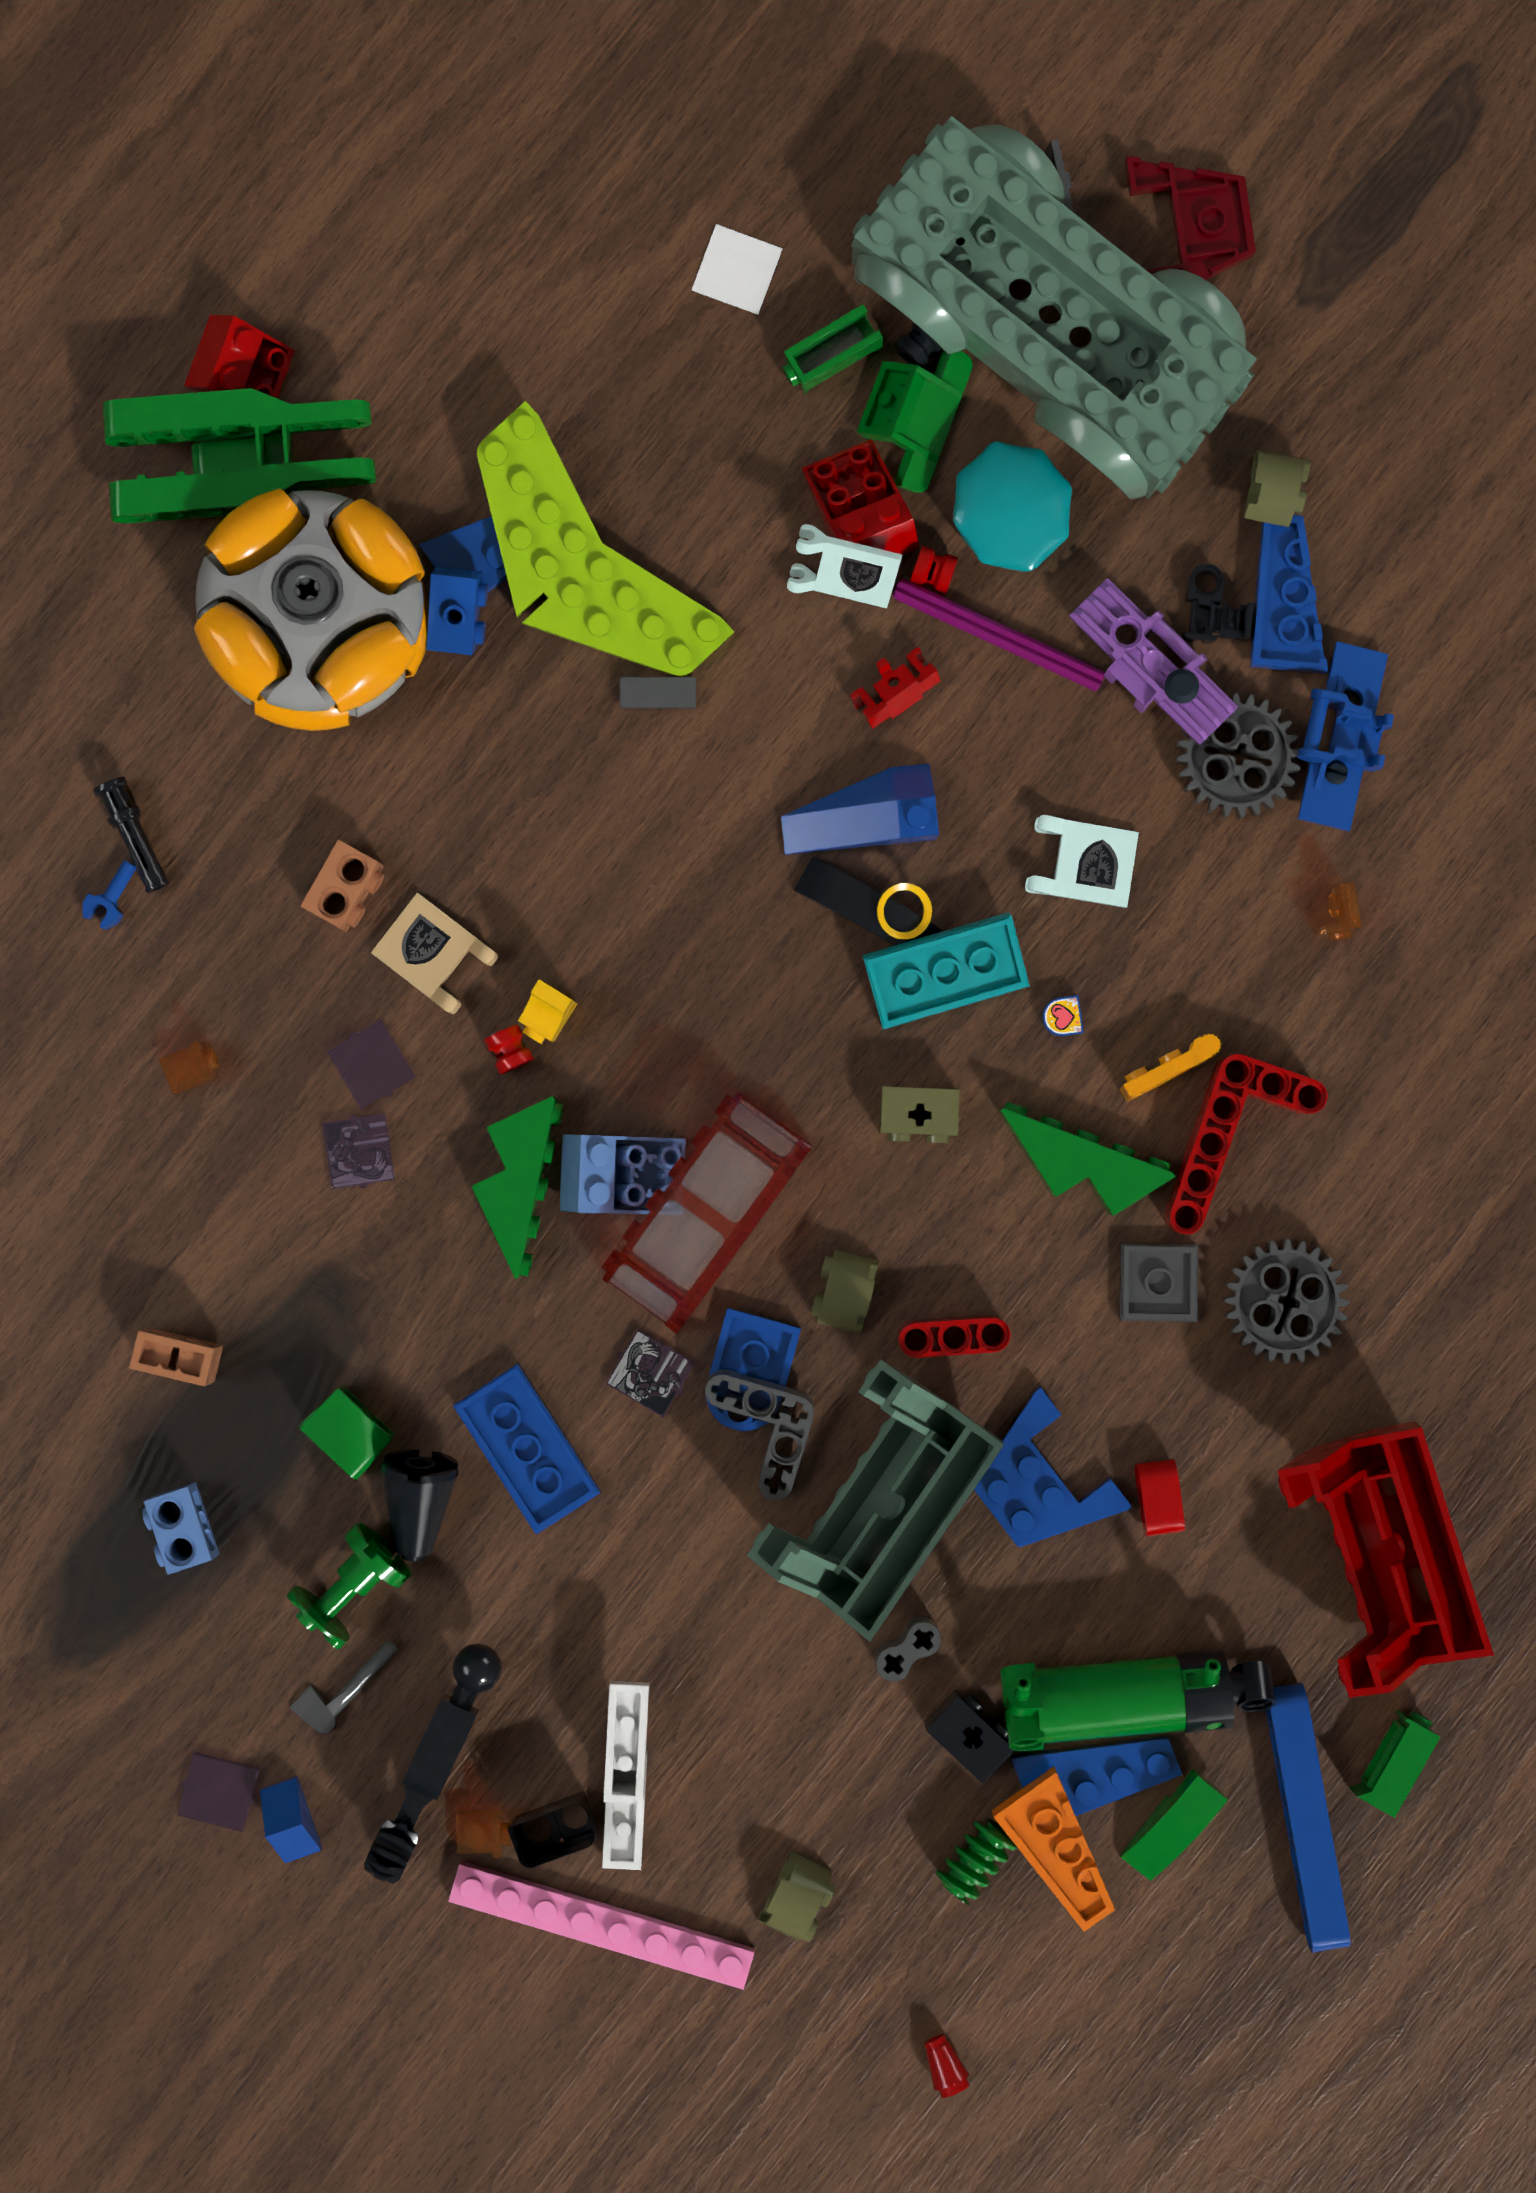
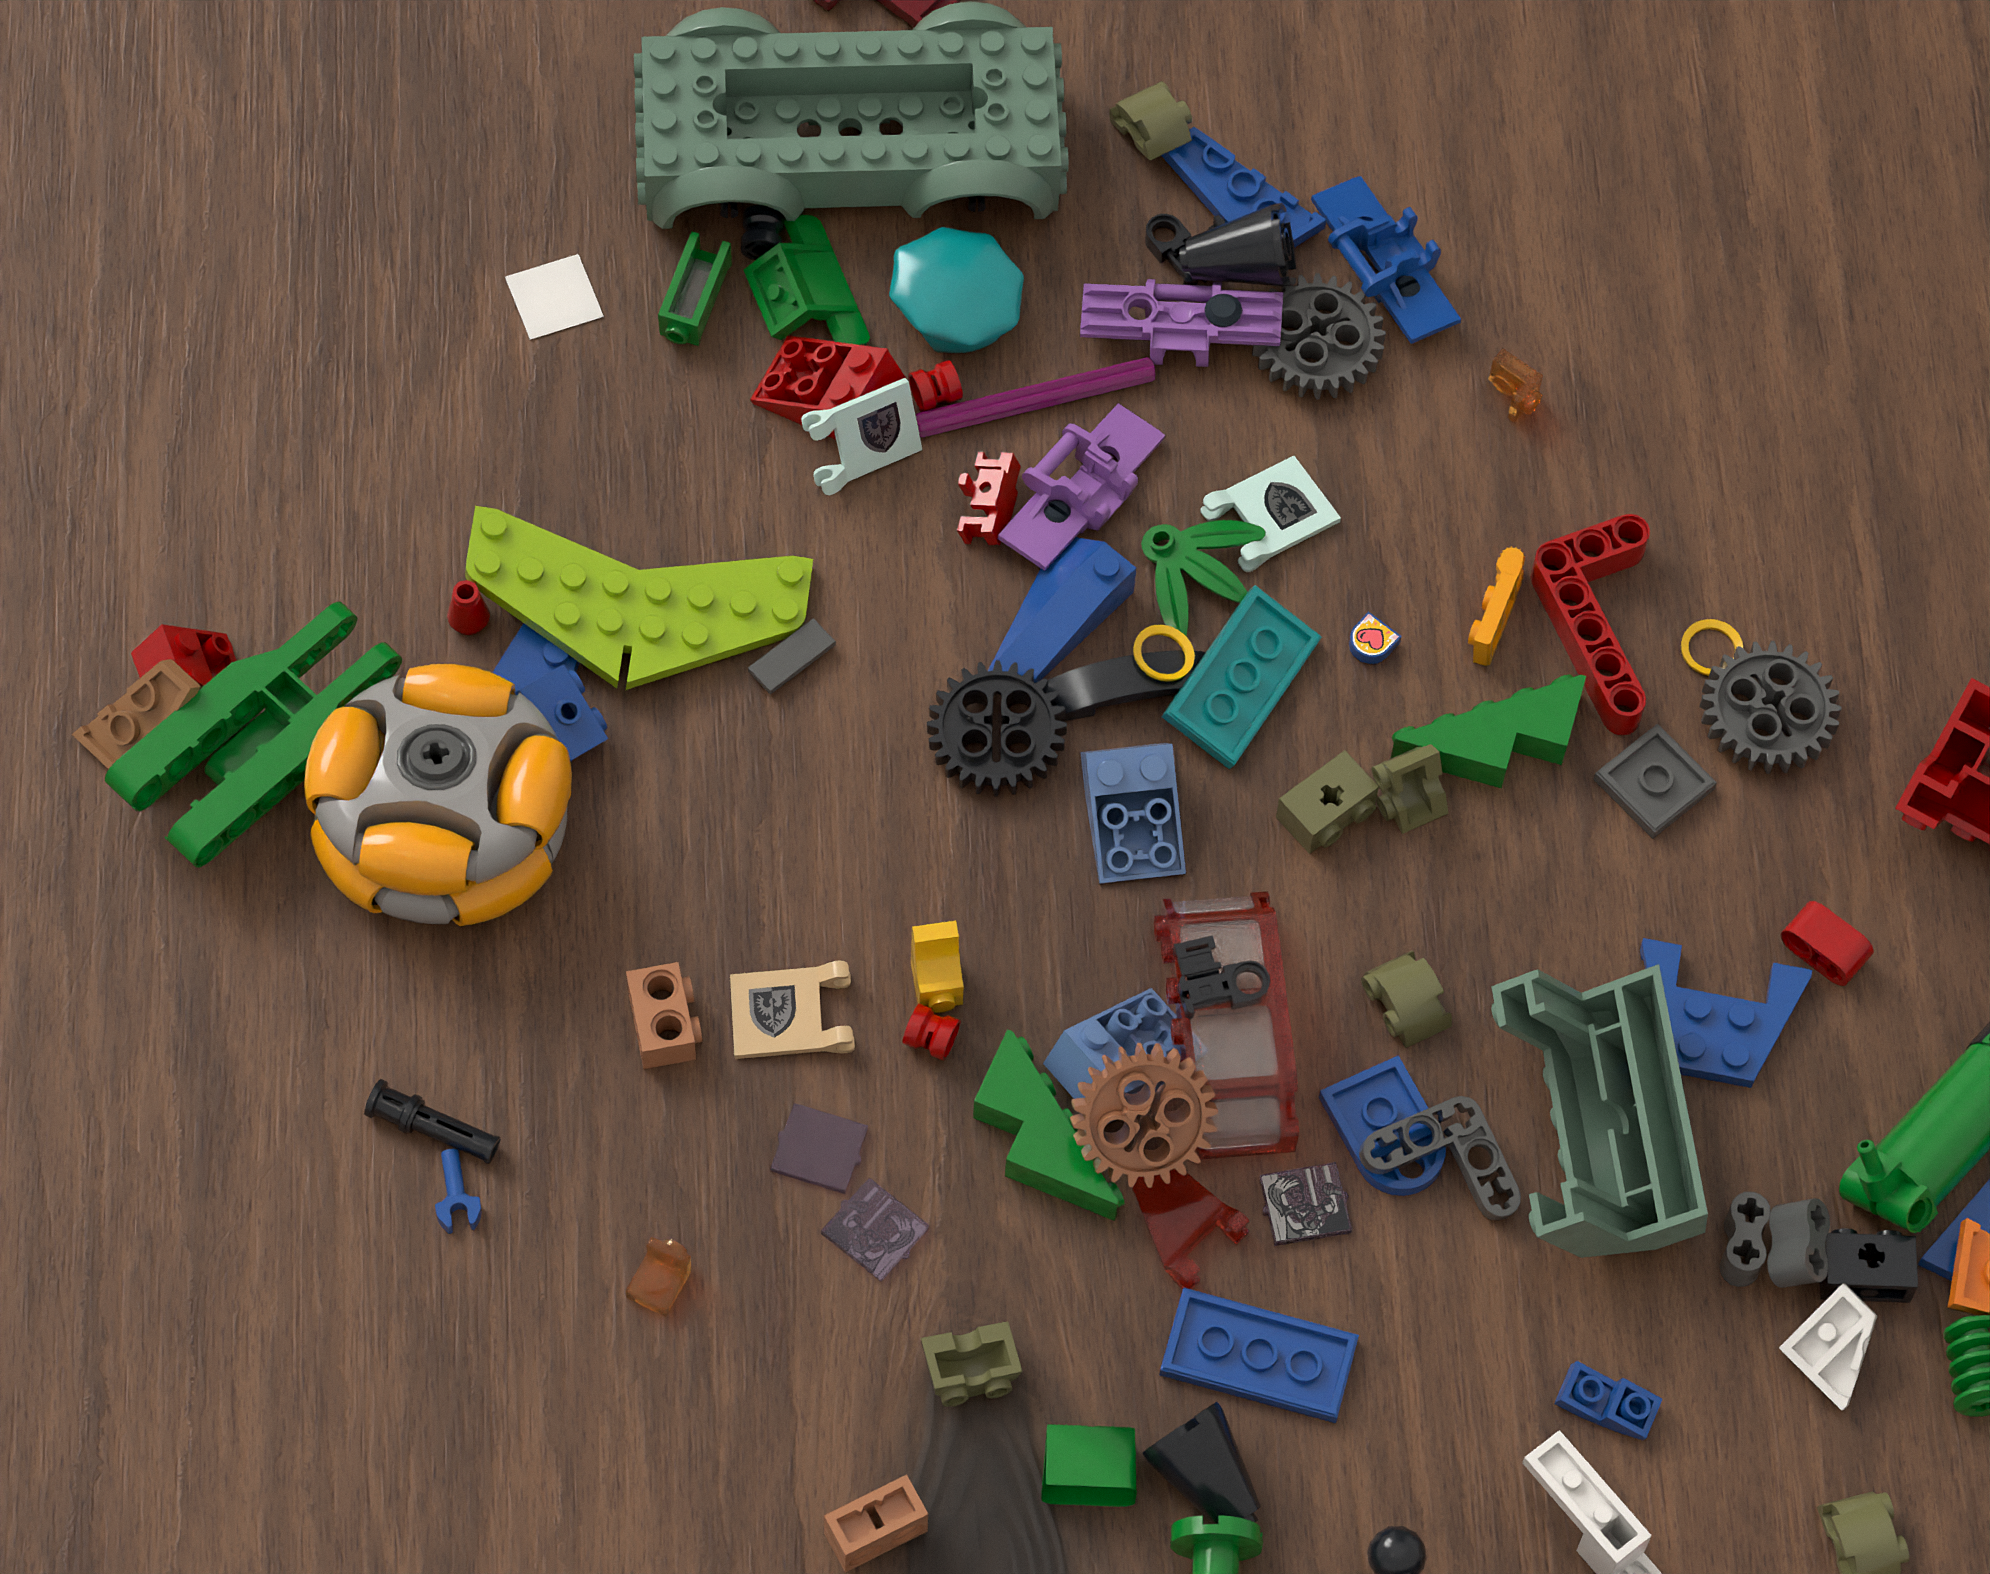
camera: 45 degrees left, 25 degrees down
red beam [897,1315,1011,1358] -> none
none -> medium nougat wing [72,659,201,769]
none -> red cone [447,580,490,635]
none -> olive cylinder [921,1321,1023,1407]
none -> black gear [927,660,1067,797]
none -> medium lavender piece [998,403,1165,571]
none -> nougat gear [1070,1043,1218,1188]
none -> medium blue slope [1081,743,1186,883]
none -> clear red flag [1131,1168,1249,1289]
none -> green plant [1141,520,1266,636]
none -> black piece [1172,935,1270,1019]
none -> black cone [1179,203,1296,287]
none -> olive cylinder [1372,744,1449,834]
none -> blue slope [1554,1361,1662,1440]
none -> yellow piece [1681,619,1743,676]
none -> dark grey axle [1767,1198,1830,1288]
none -> white wing [1779,1283,1877,1411]

